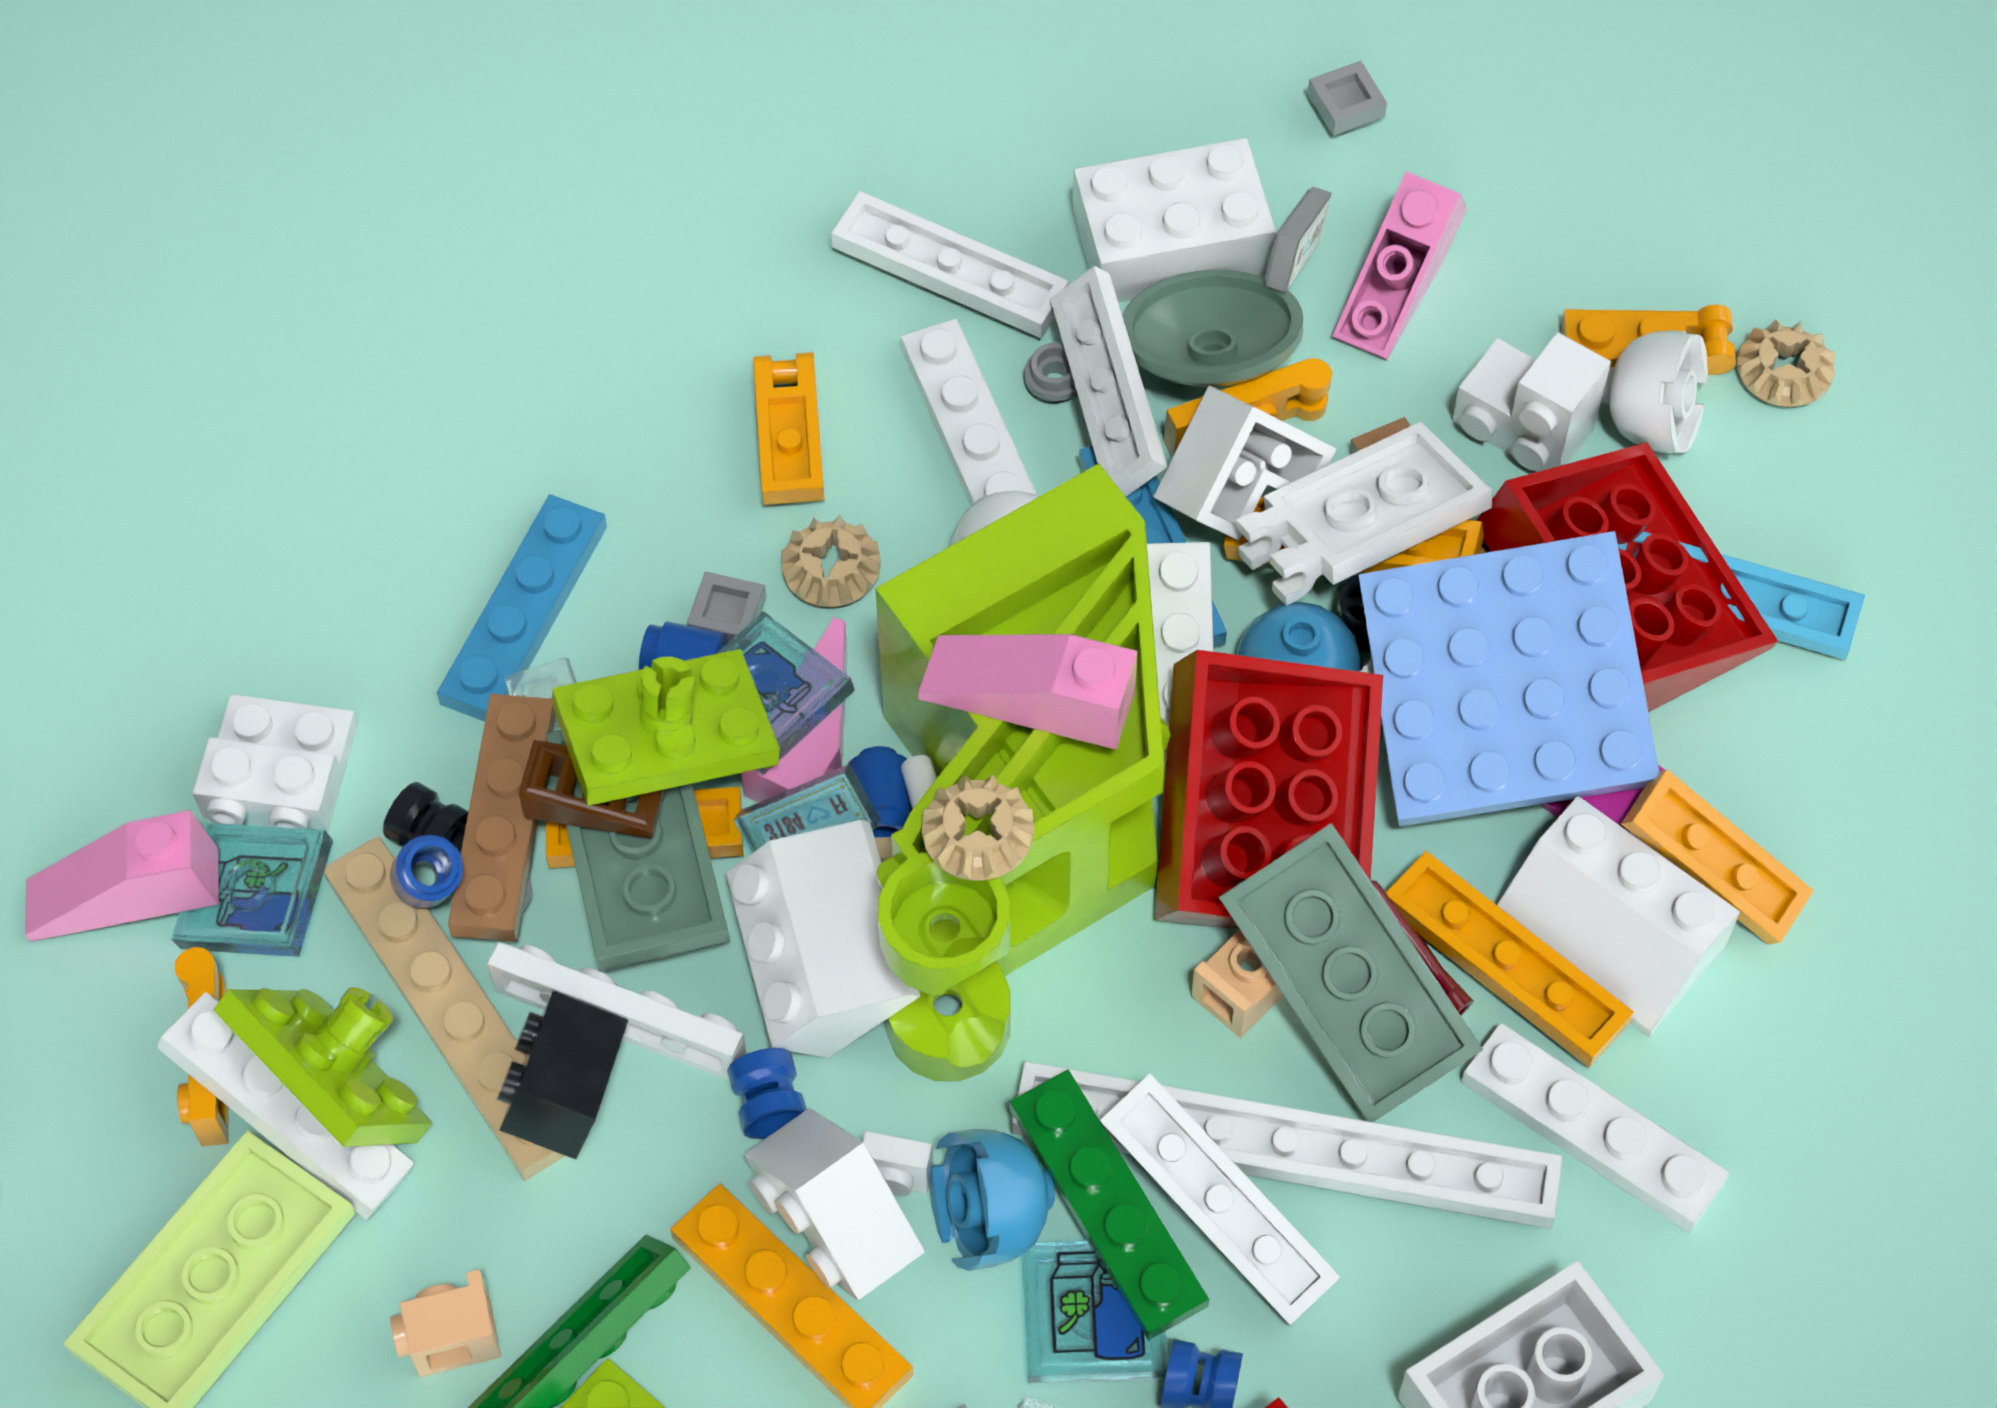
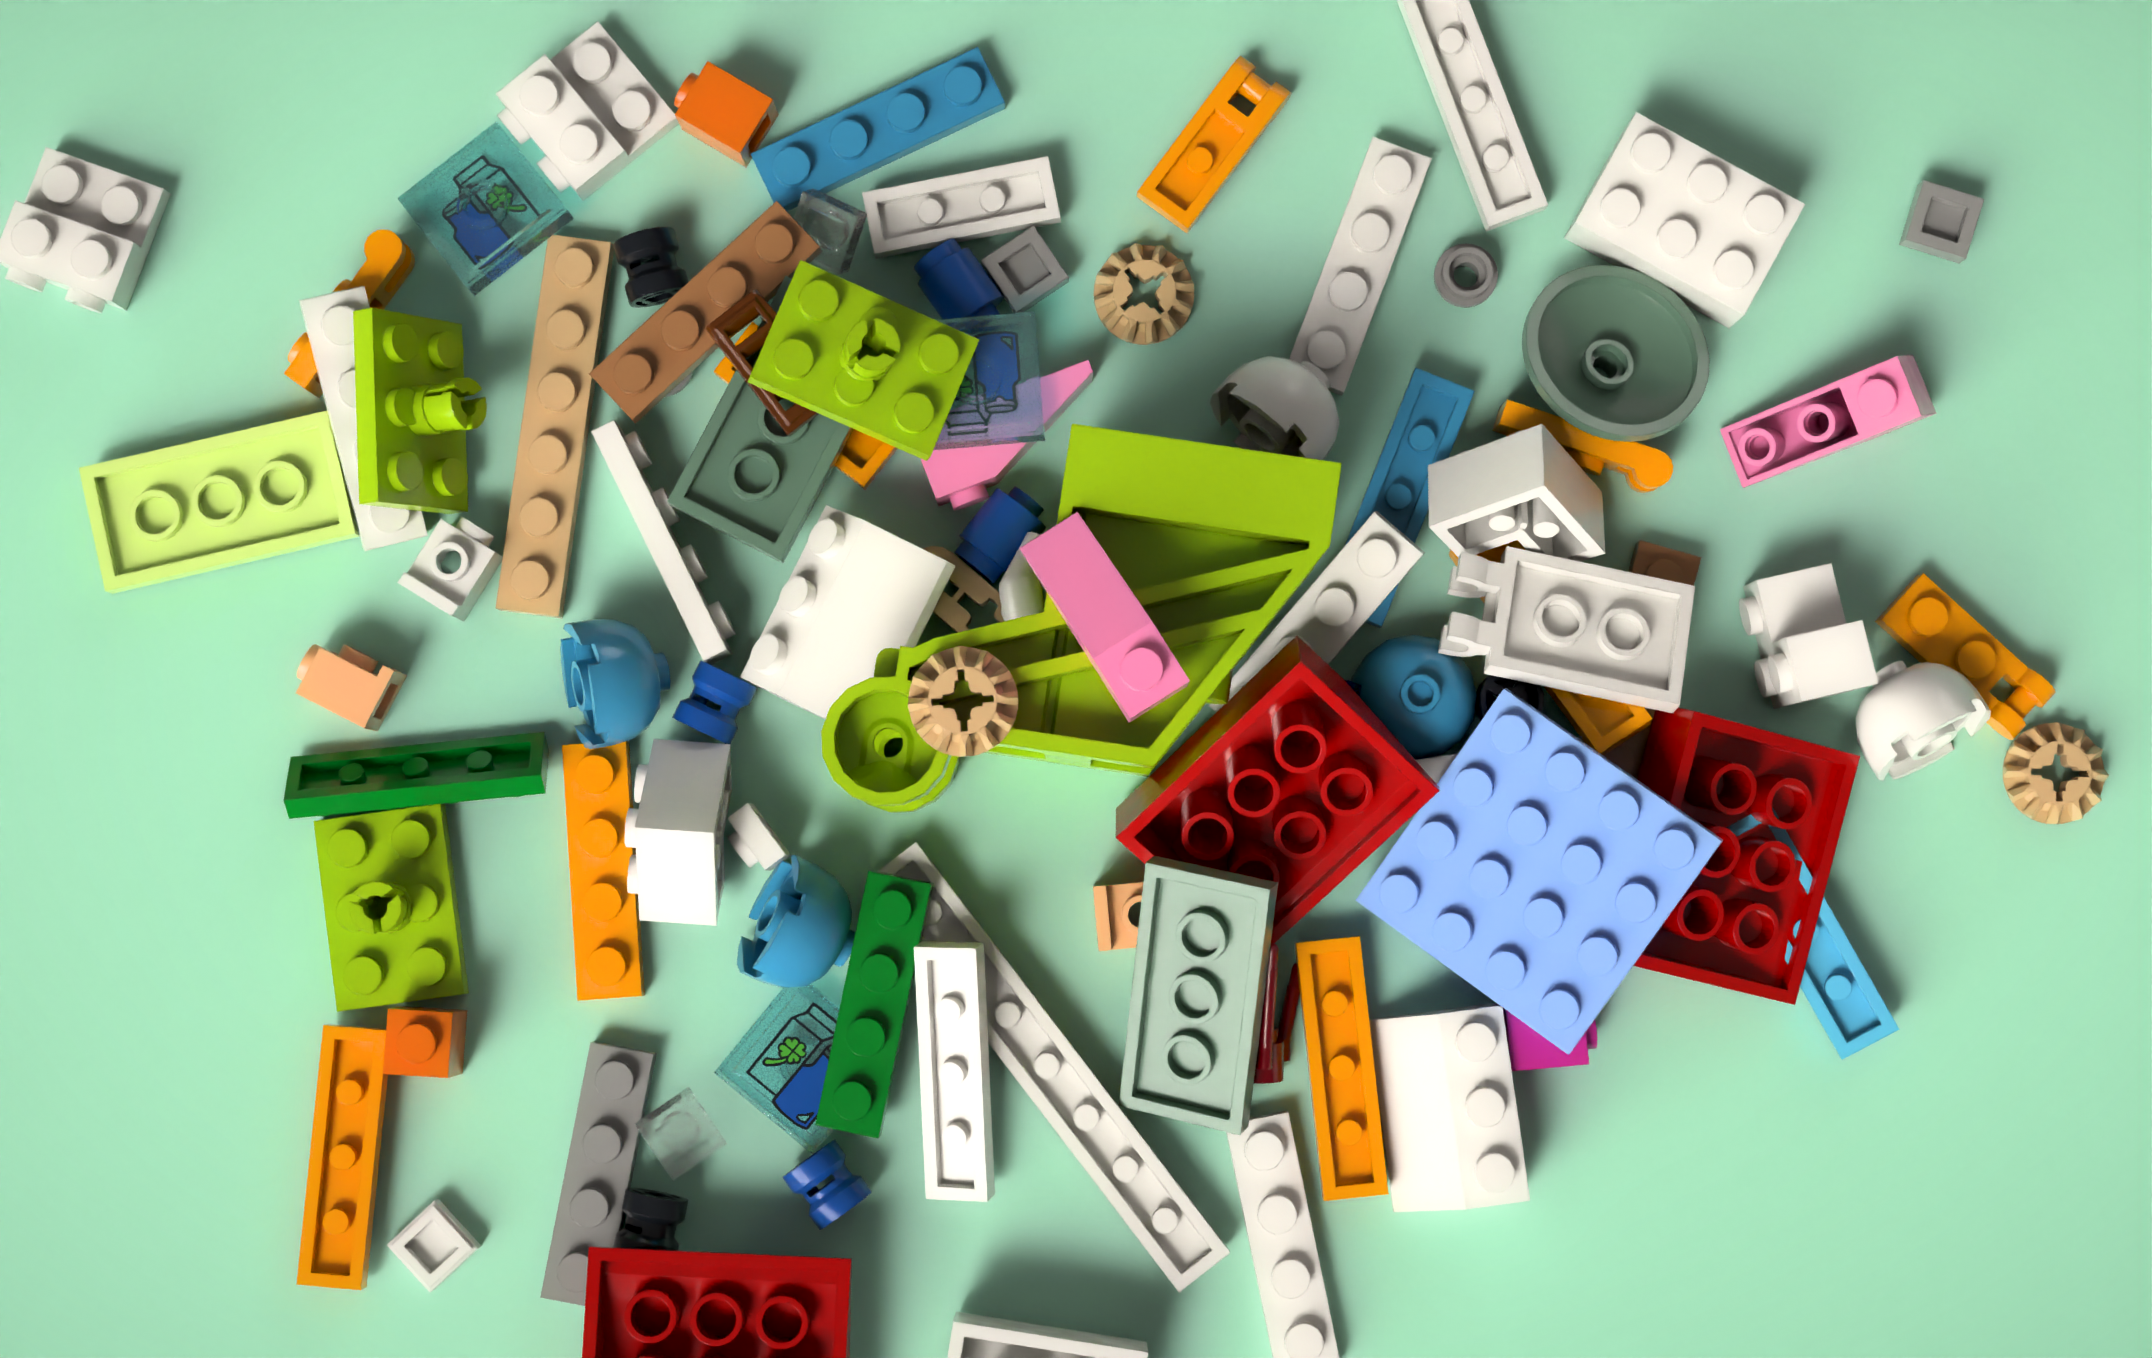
camera: 40 degrees right, 25 degrees up
bright pink slope [25,810,219,942] -> none
blue brick [390,835,463,908] -> none
black brick [497,991,628,1160] -> none
clear light blue tile [733,764,881,853] -> none
white plate [1050,266,1168,496] -> none
light grey tile [1264,186,1332,293] -> none
light orange plate [1621,769,1814,944] -> none
none -> white brick [397,517,503,621]
none -> dark azure cylinder [560,619,671,749]
none -> orange brick [674,61,779,168]
none -> white plate [862,156,1061,259]

